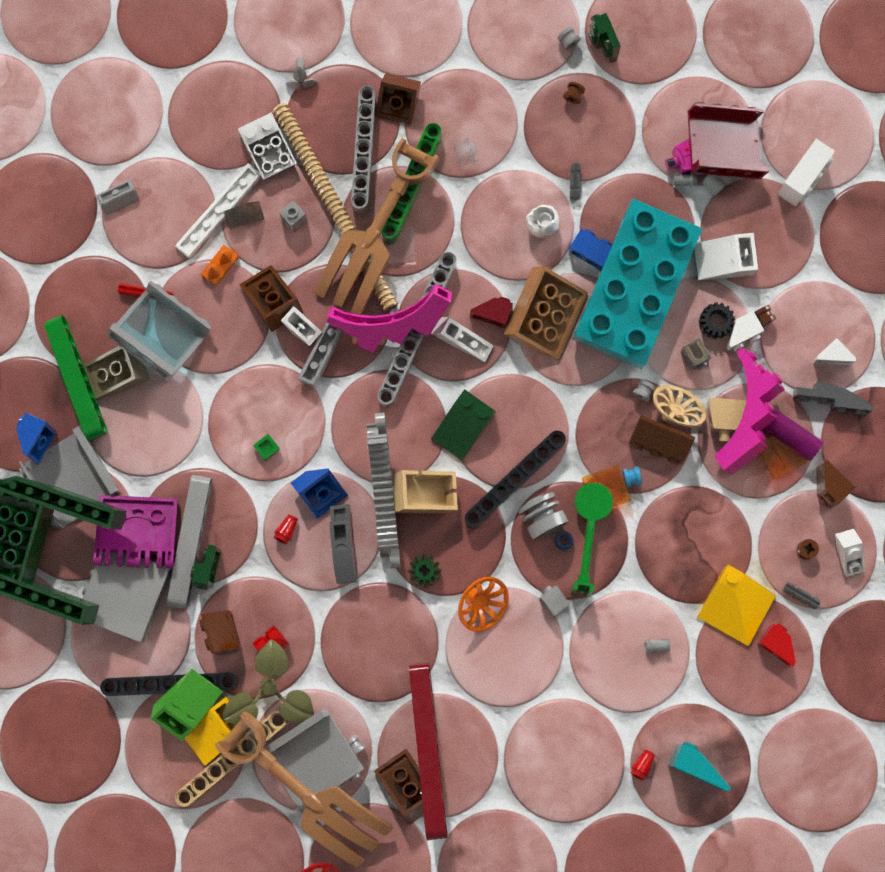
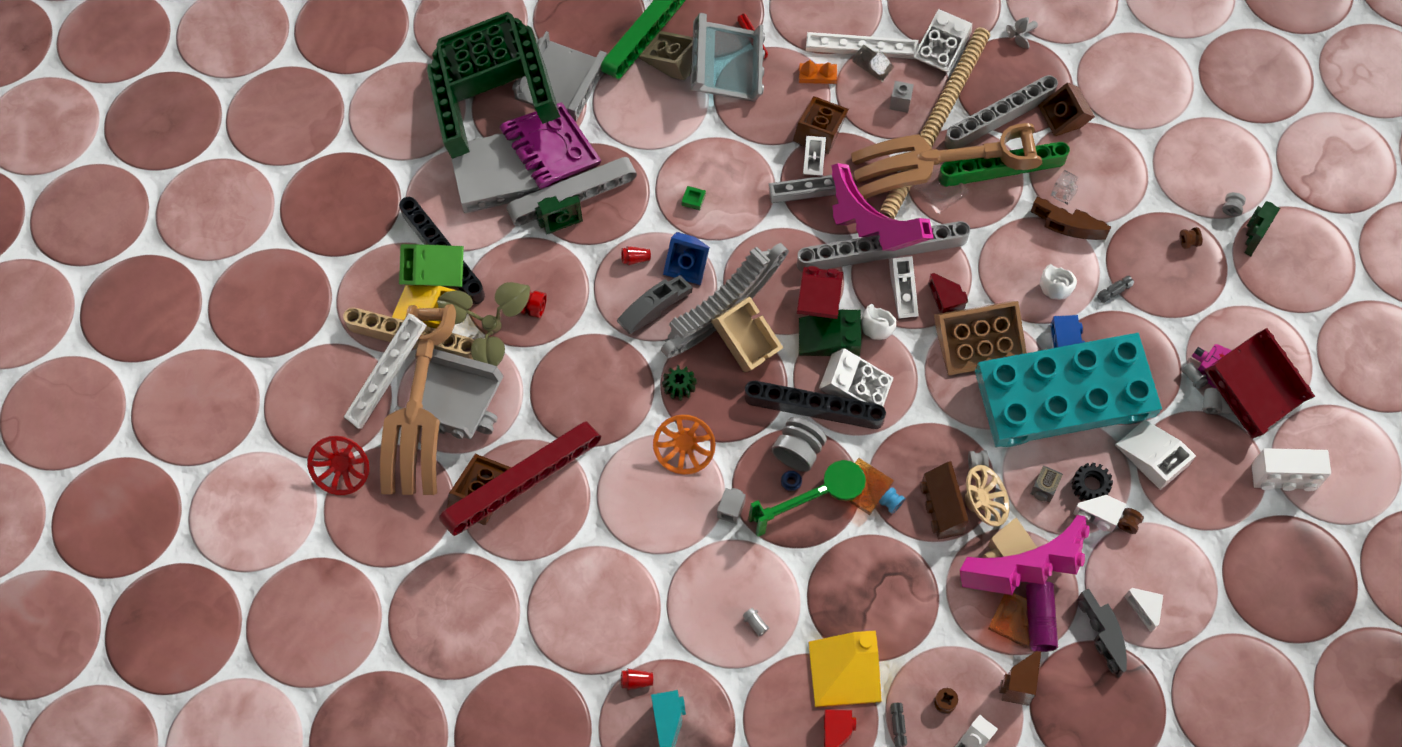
camera: 55 degrees right, 15 degrees down
blue slope [16,412,57,465] -> none
reddish brown slope [199,610,242,655] -> none
none -> white tile [344,313,427,429]
none -> dark red slope [797,266,843,319]
none -> white slope [819,349,894,406]
none -> white hair [861,304,896,340]
none -> reddish brown slope [1031,196,1111,240]

